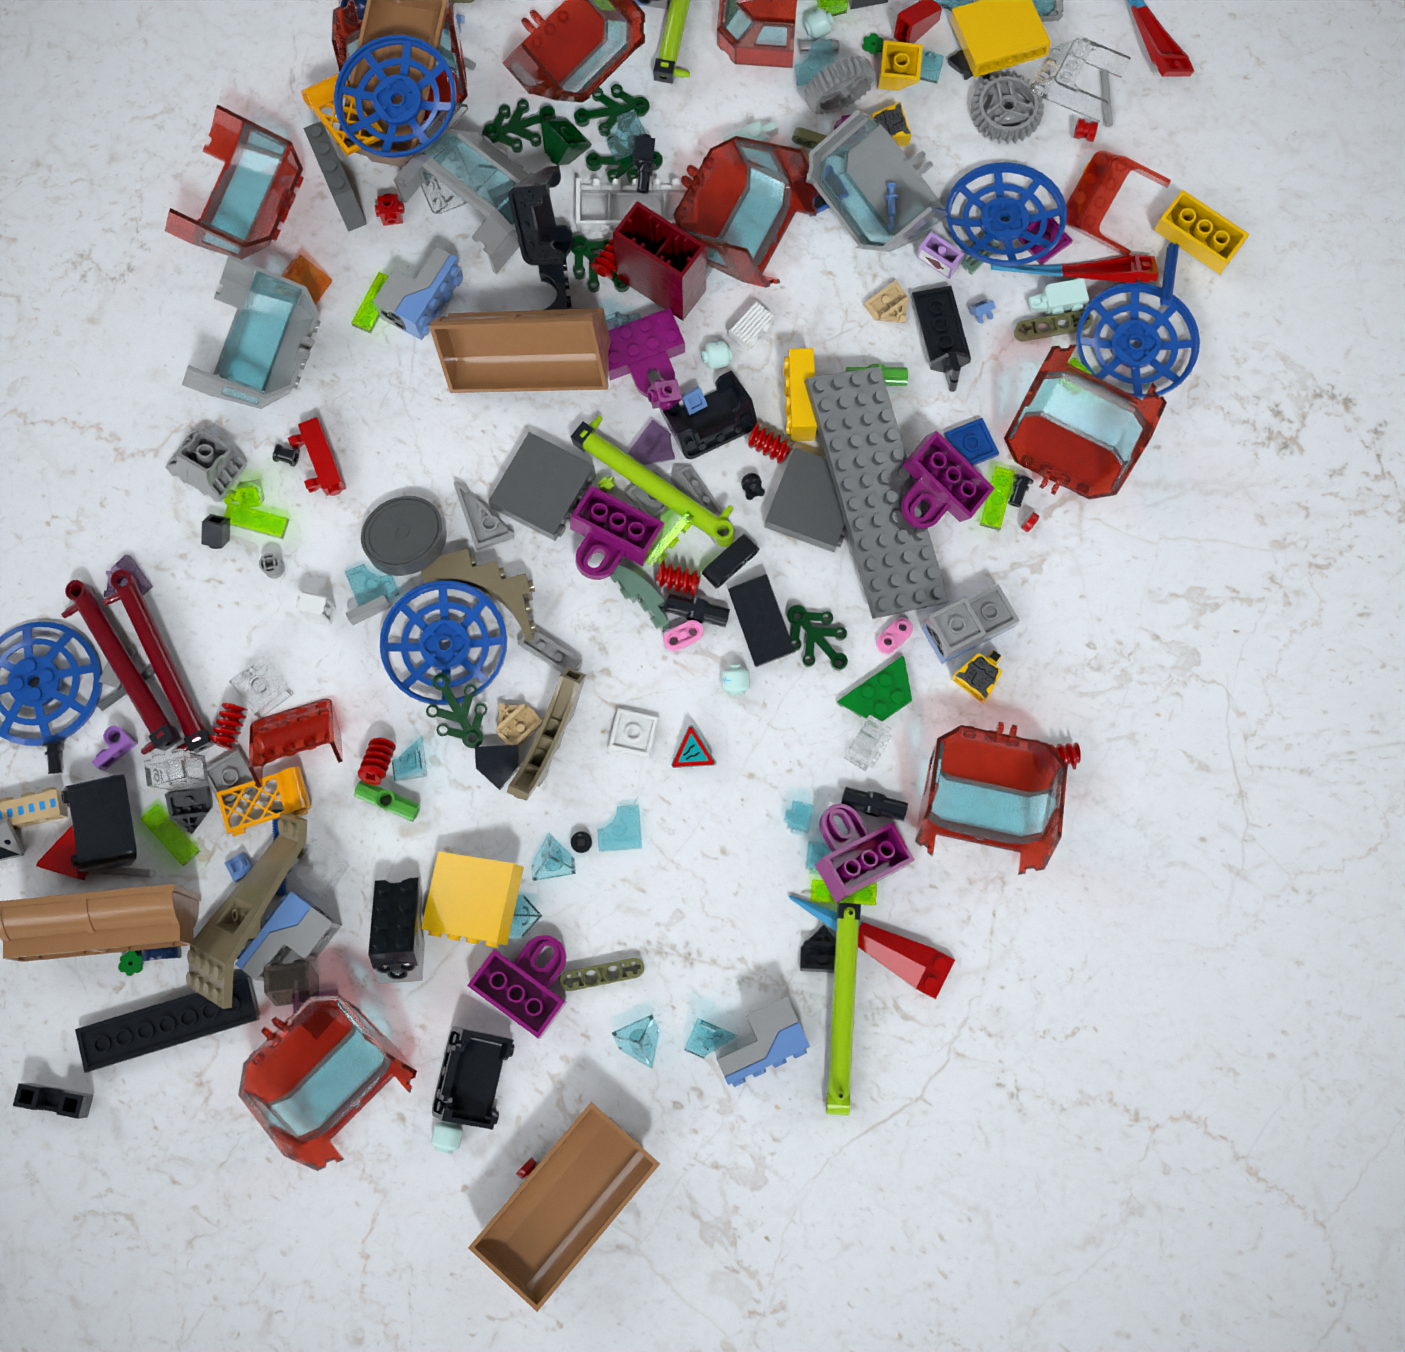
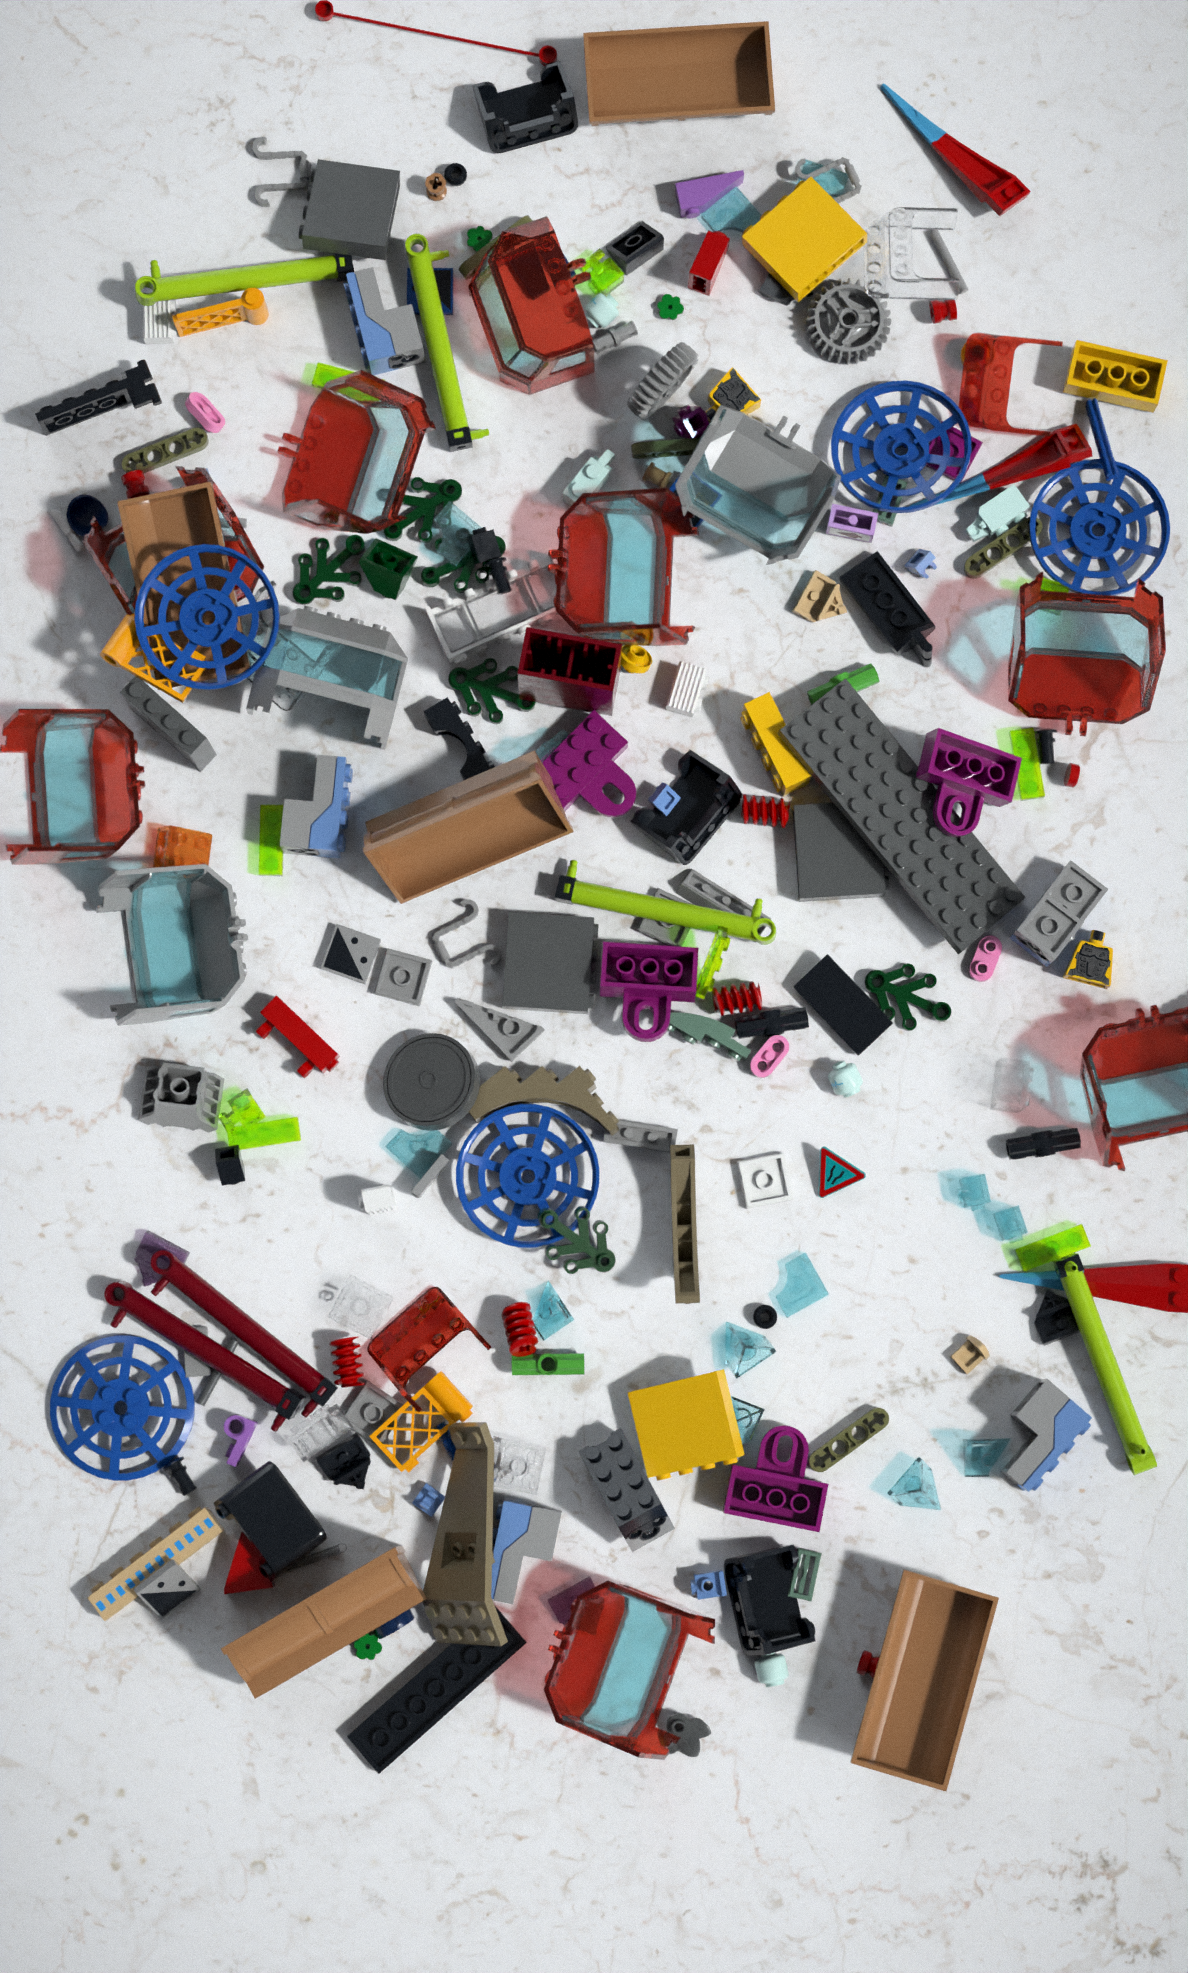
camera: 25 degrees left, 5 degrees up
black arch [13,1083,93,1119] -> none
clear neon green plate [140,804,201,866] -> none
light grey wheel [259,553,285,579] -> none
clear smoke piece [264,959,320,1007] -> none
black bush [272,444,299,467] -> none
red brick [375,193,405,226] -> none
black slope [475,745,519,790] -> none
tan slope [496,704,543,746] -> none
black windscreen [508,165,575,266] -> none
red piece [590,238,617,279] -> none
lime plate [597,476,616,493] -> none
clear purple slope [628,420,675,465] -> none
magenta brick [647,378,682,410] -> none
light aqua head [701,341,732,369] -> none
black beam [701,534,760,589] -> none
black brick [741,473,765,500] -> none
clear light blue tile [794,39,834,86] -> none
magenta brick [815,804,915,903] -> none
green wing [837,656,912,726] -> none
yellow slope [878,40,923,91] -> none
medium blue piece [885,182,898,230] -> none
clear light blue brick [920,51,944,84] -> none
blue tile [944,418,999,466] -> none
none -> tile [320,924,381,984]
none -> light grey tile [374,948,432,1006]
none -> light grey piece [432,899,501,969]
none -> yellow plate [621,644,652,673]
none -> dark grey plate [663,1713,711,1757]
none -> medium blue brick [690,1570,727,1600]
none -> sand green tile [788,1548,822,1601]
none -> tan tile [950,1335,990,1374]

